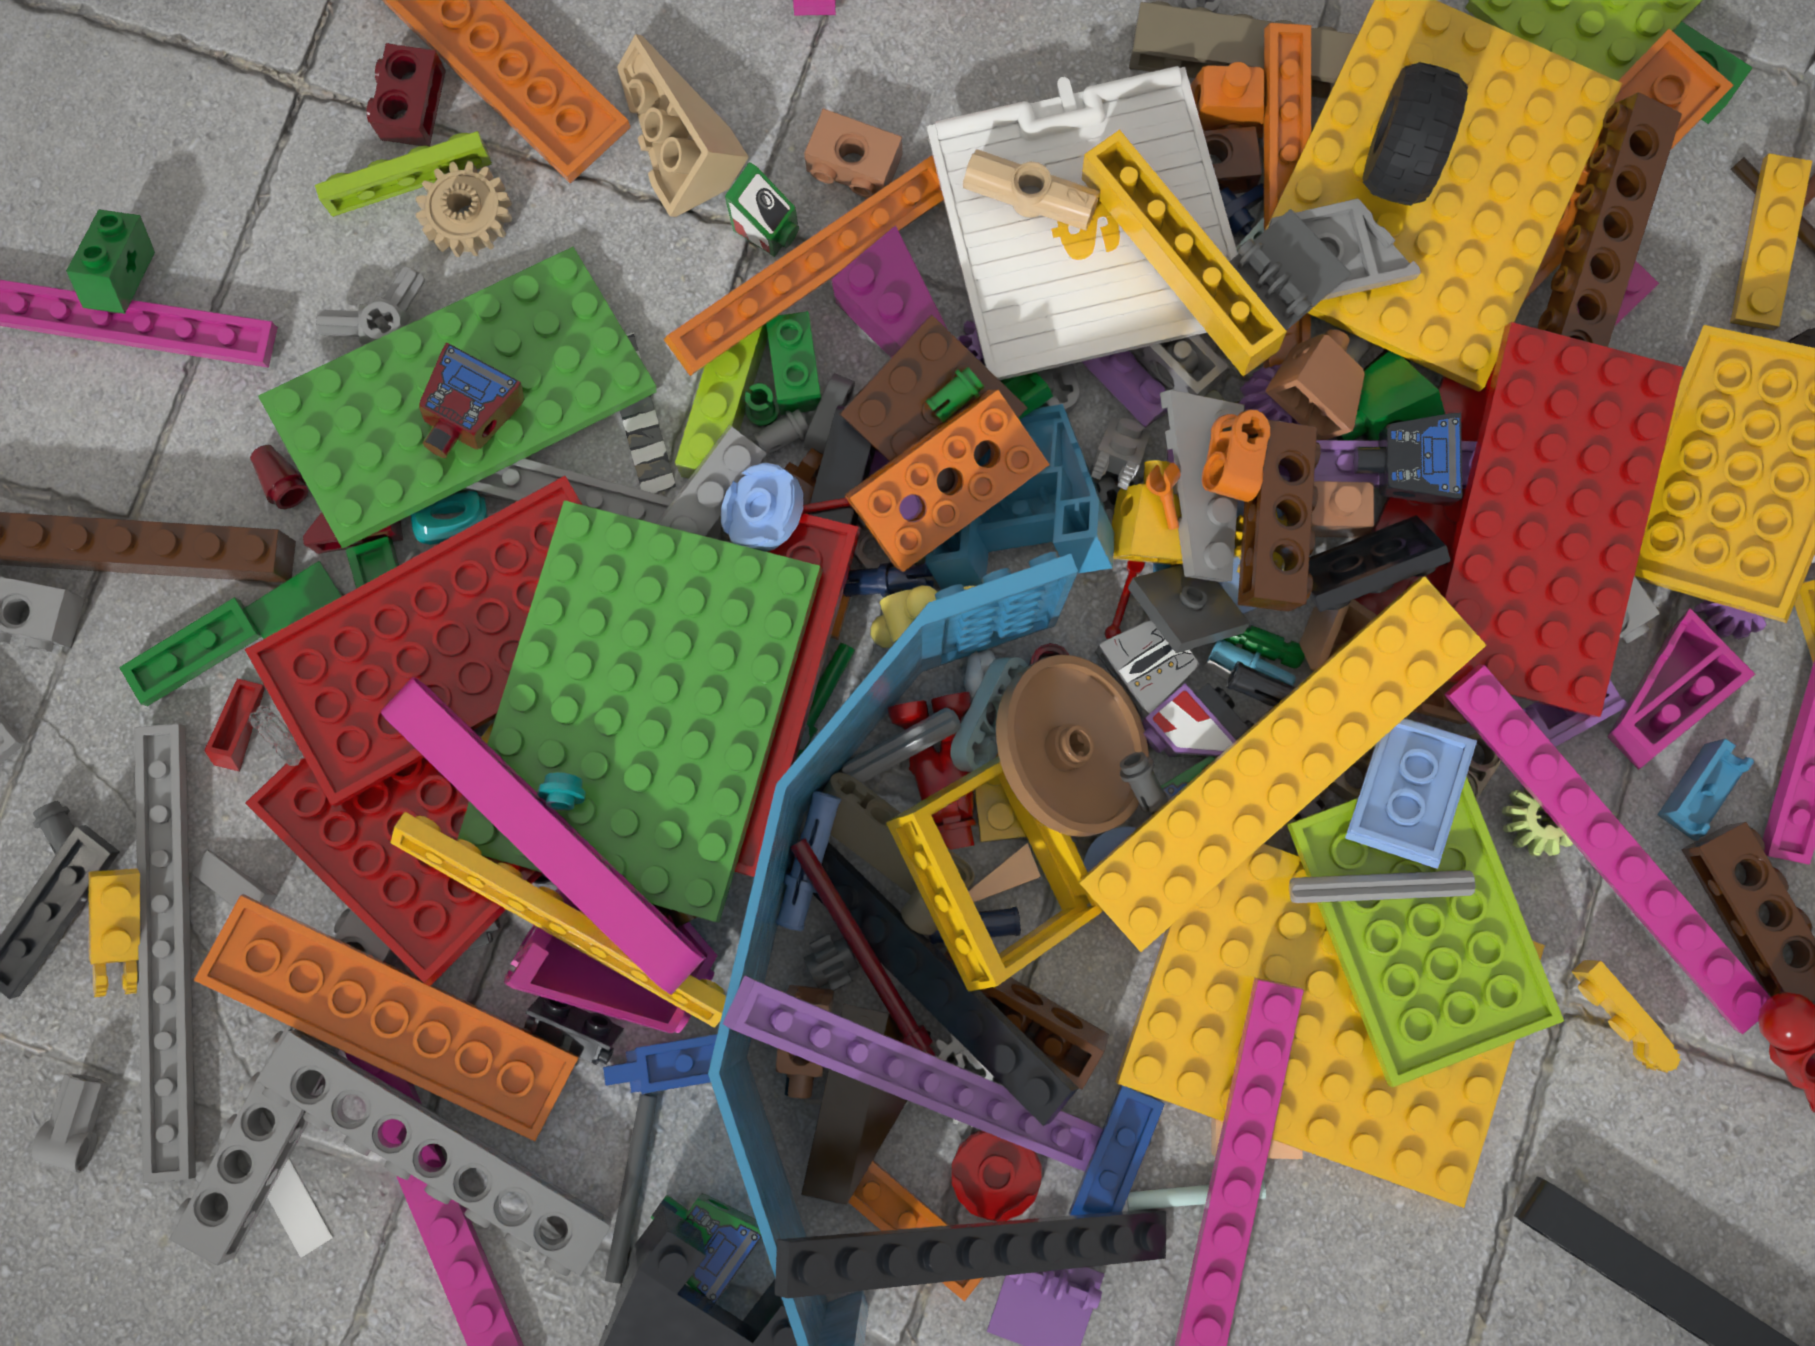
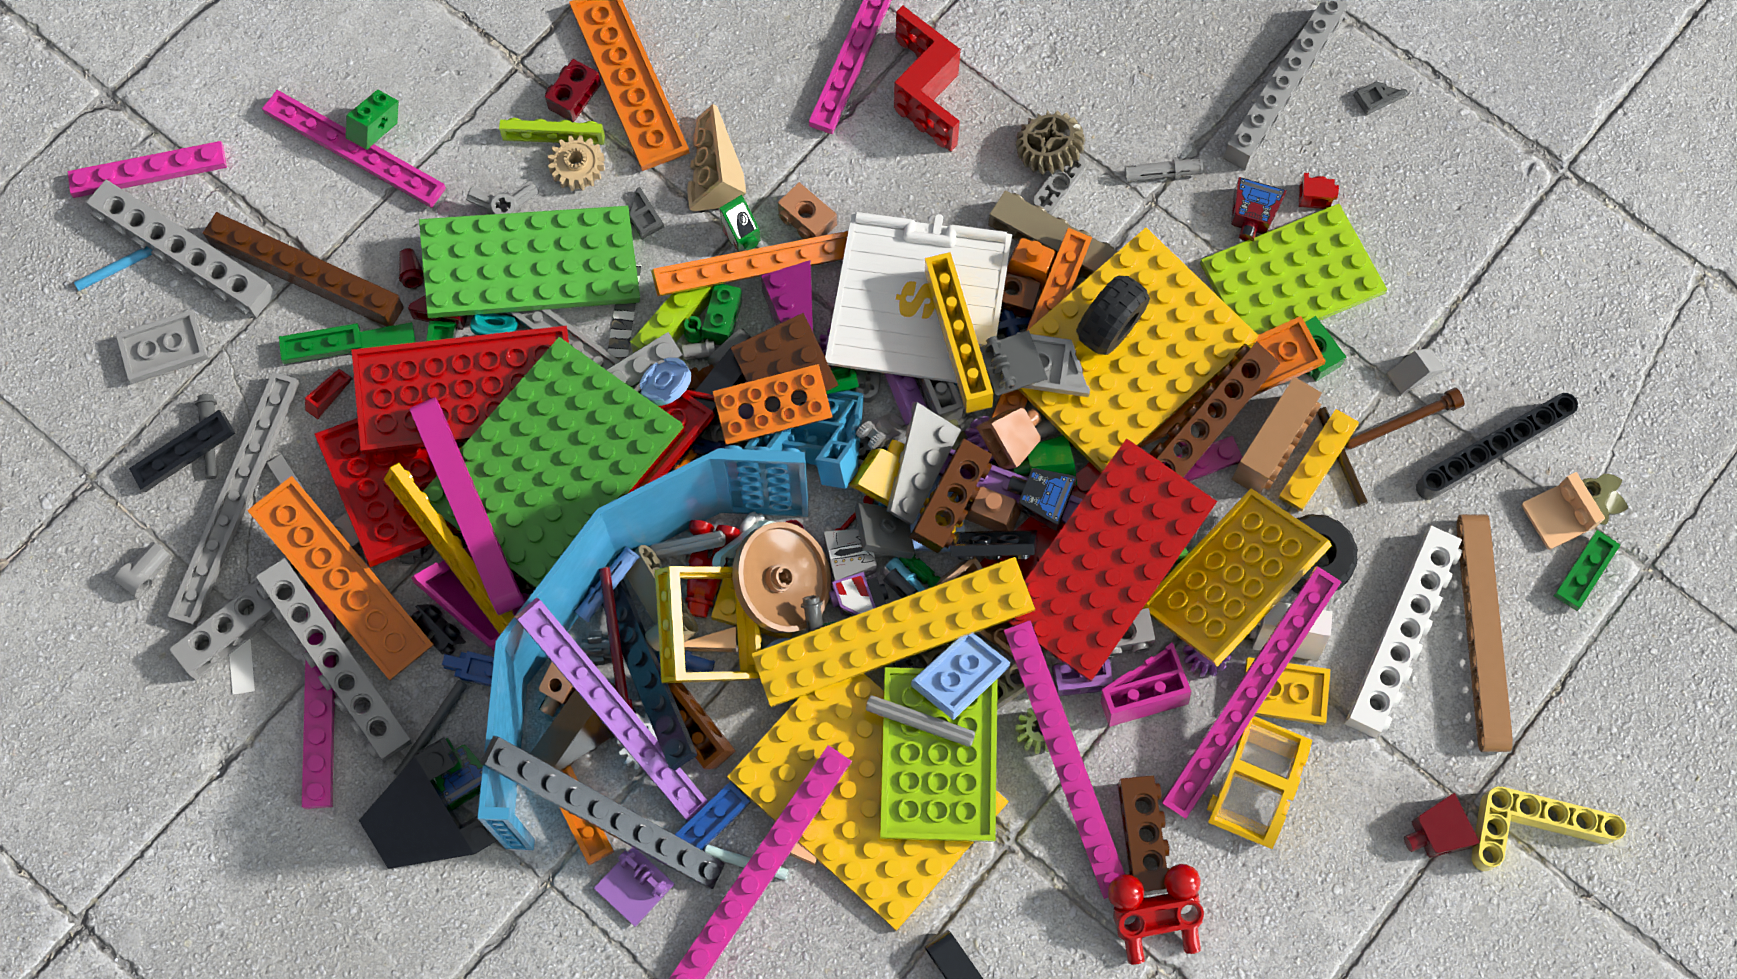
camera: 20 degrees right, 10 degrees down
yellow hinge [89,868,140,997] -> none
clear axle [249,705,304,766] -> none
torso [419,342,525,458] -> none
teal plate [538,773,586,810] -> none
green pin [925,367,985,423] -> none
red tile [951,1130,1042,1221] -> none
tan piece [963,149,1100,231] -> none
orange hand [1146,463,1181,530] -> none
orange piece [1202,410,1270,502] -> none
yellow hinge [1571,960,1681,1073] -> none
dark azure hinge [1657,738,1754,841] -> none
none -> dark grey tile [629,187,664,239]
none -> medium nougat brick [1231,377,1322,494]

